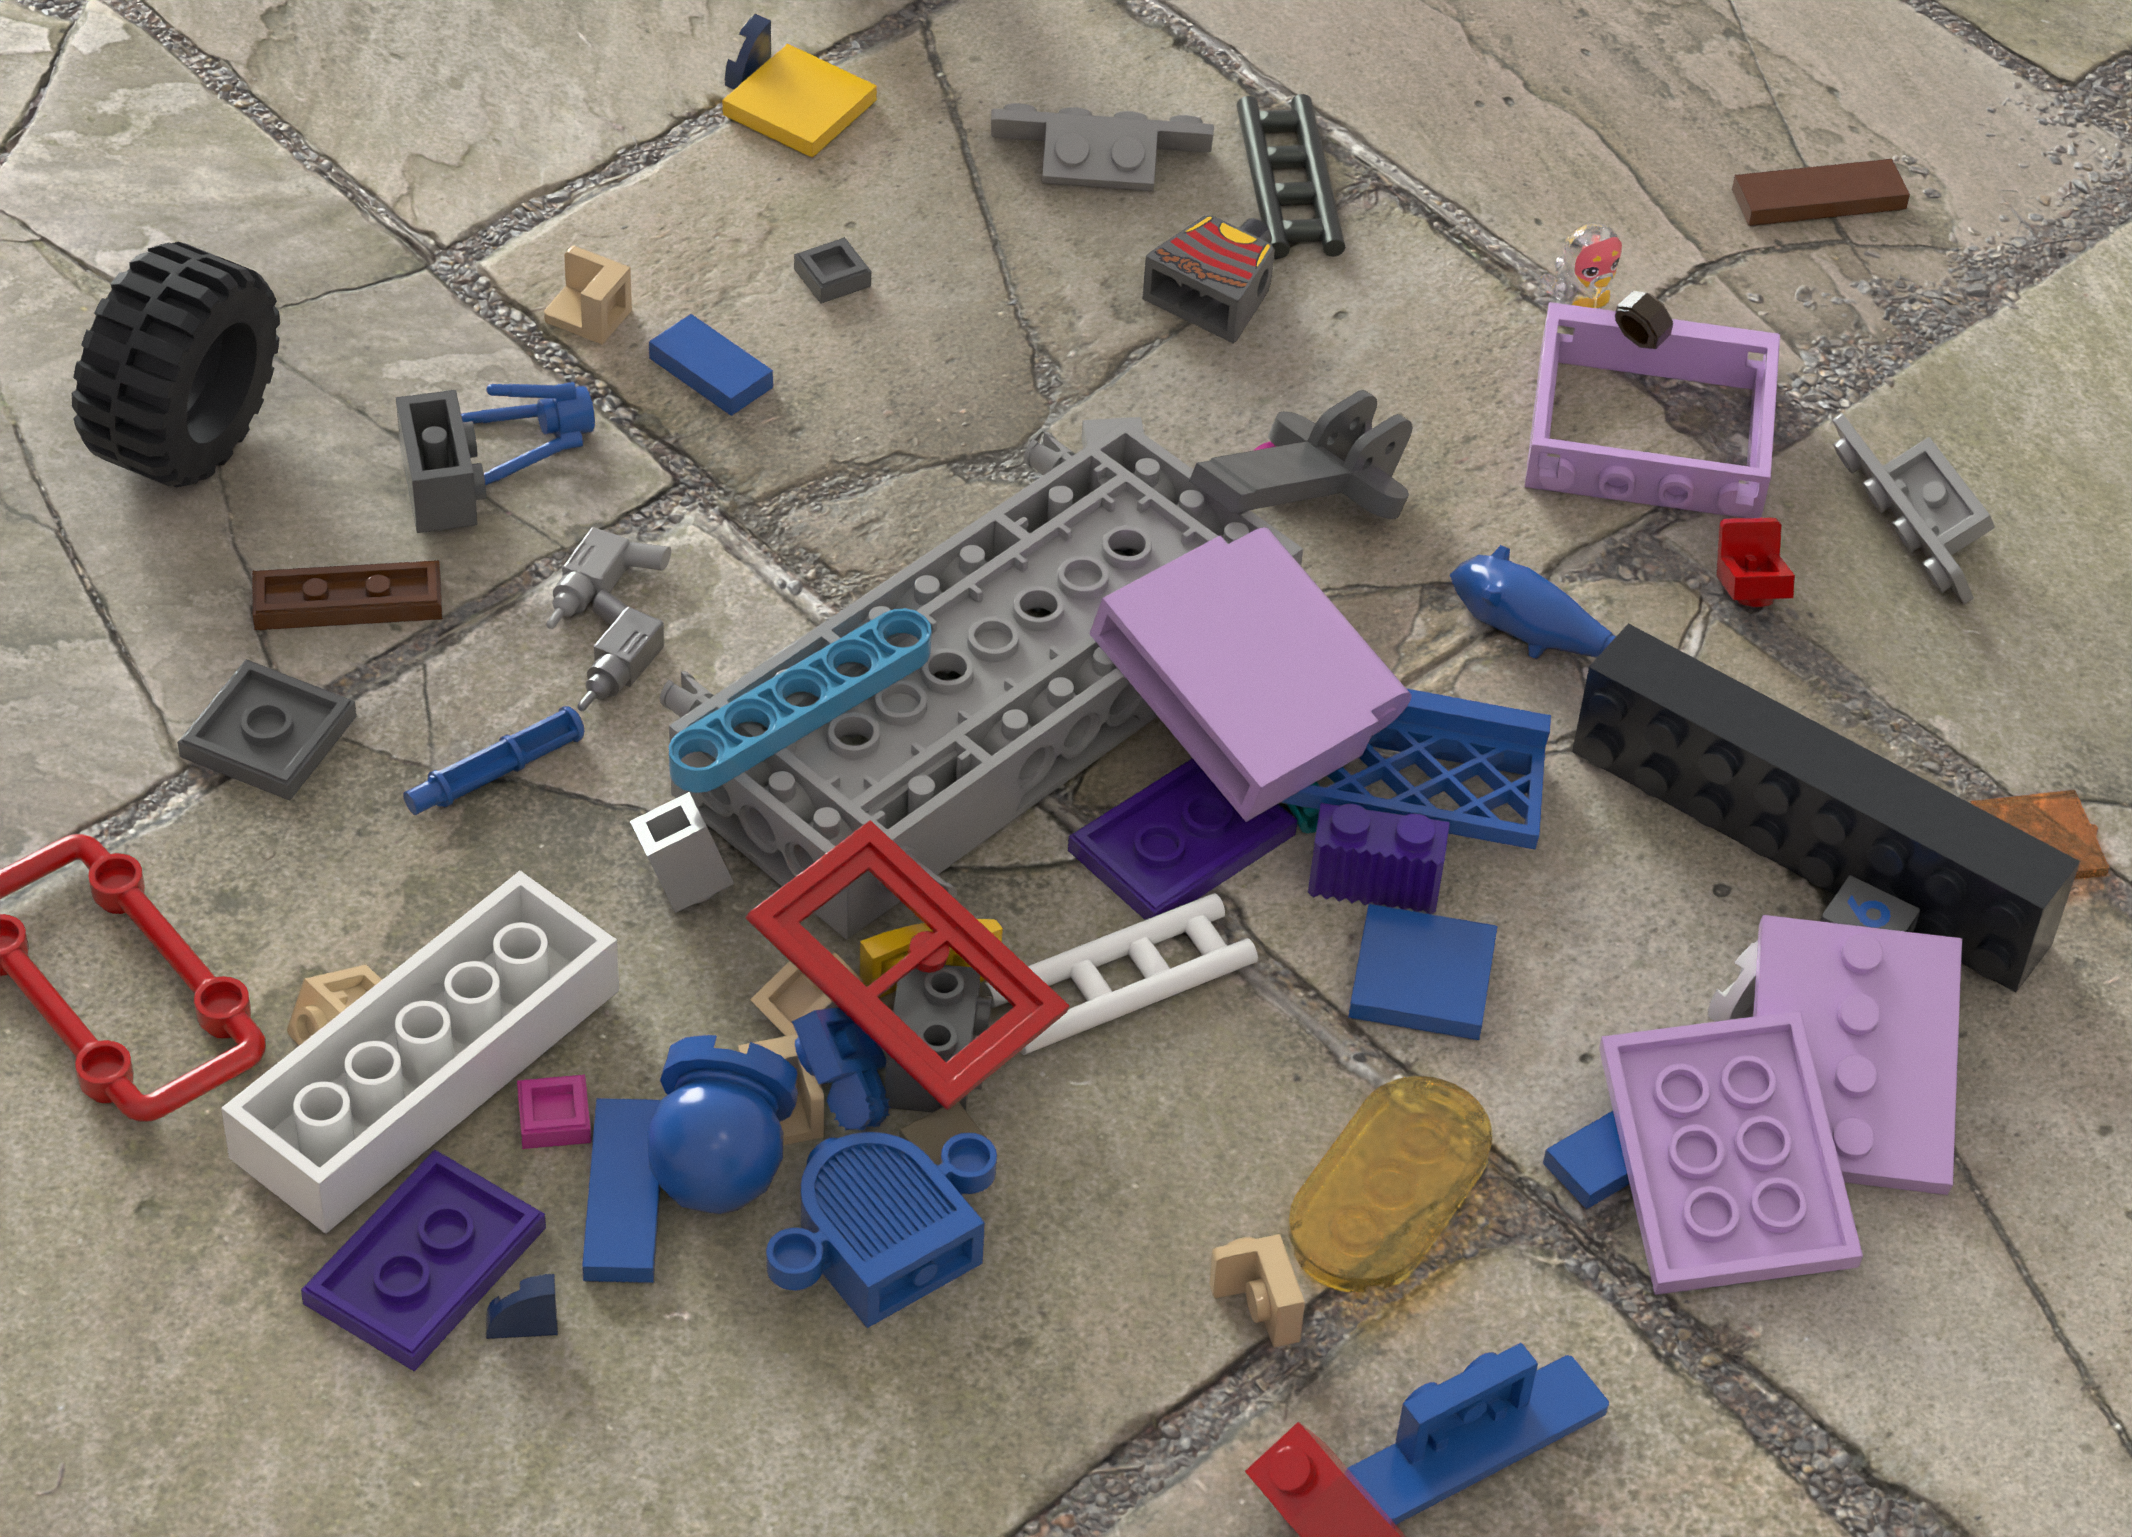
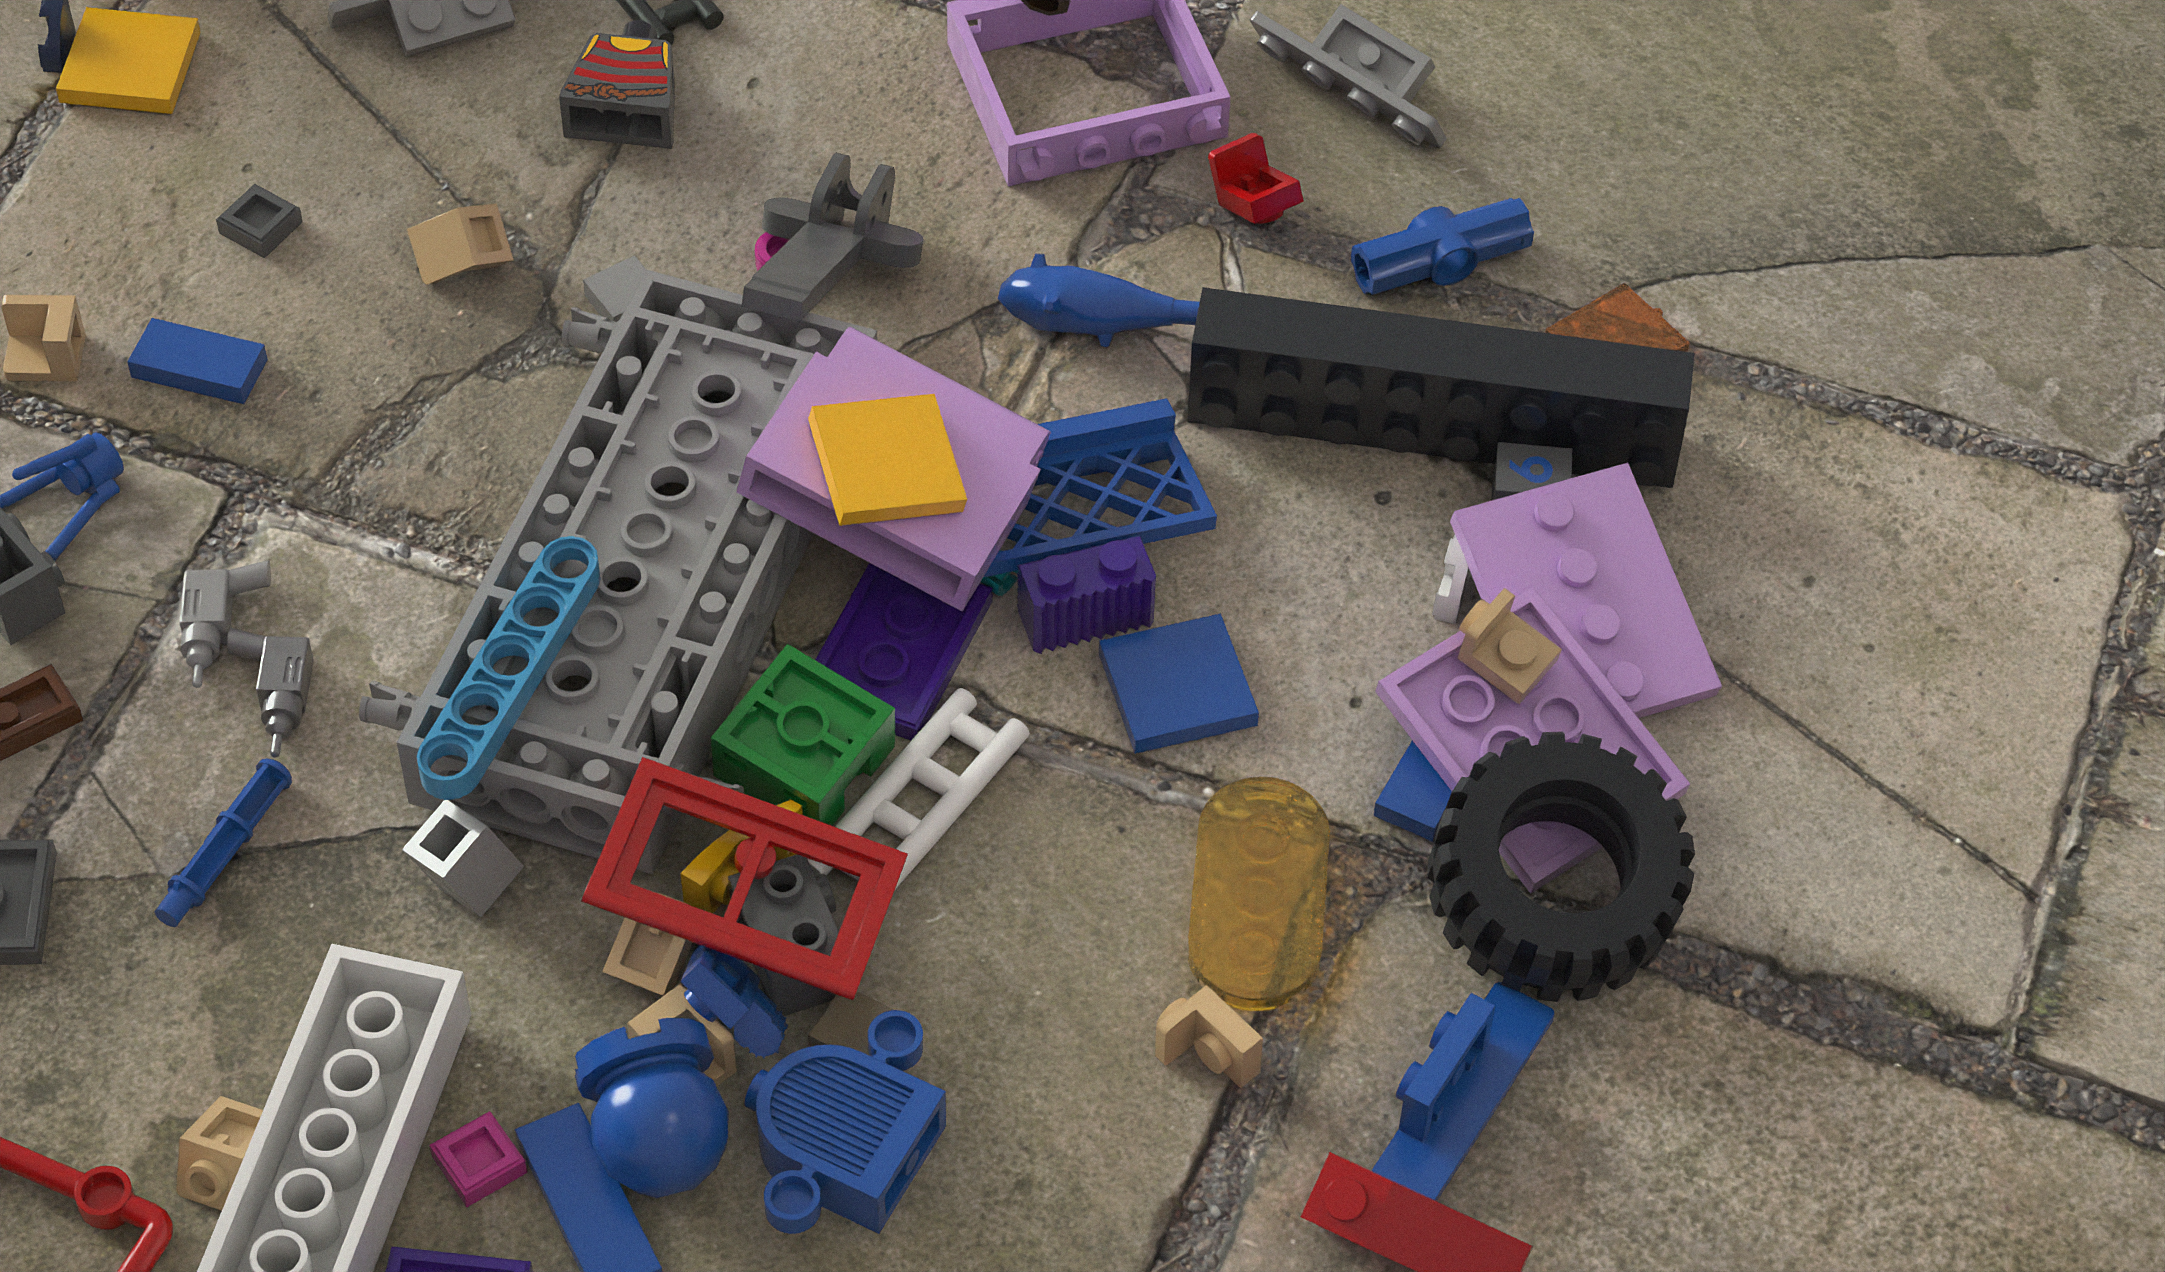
camera: 25 degrees left, 5 degrees up
none -> tan panel [407,203,514,284]
none -> green piece [711,644,895,826]
none -> yellow tile [808,394,967,526]
none -> blue piece [1351,198,1534,295]
none -> black tyre [1427,732,1695,1002]
none -> tan bracket [1458,588,1562,704]

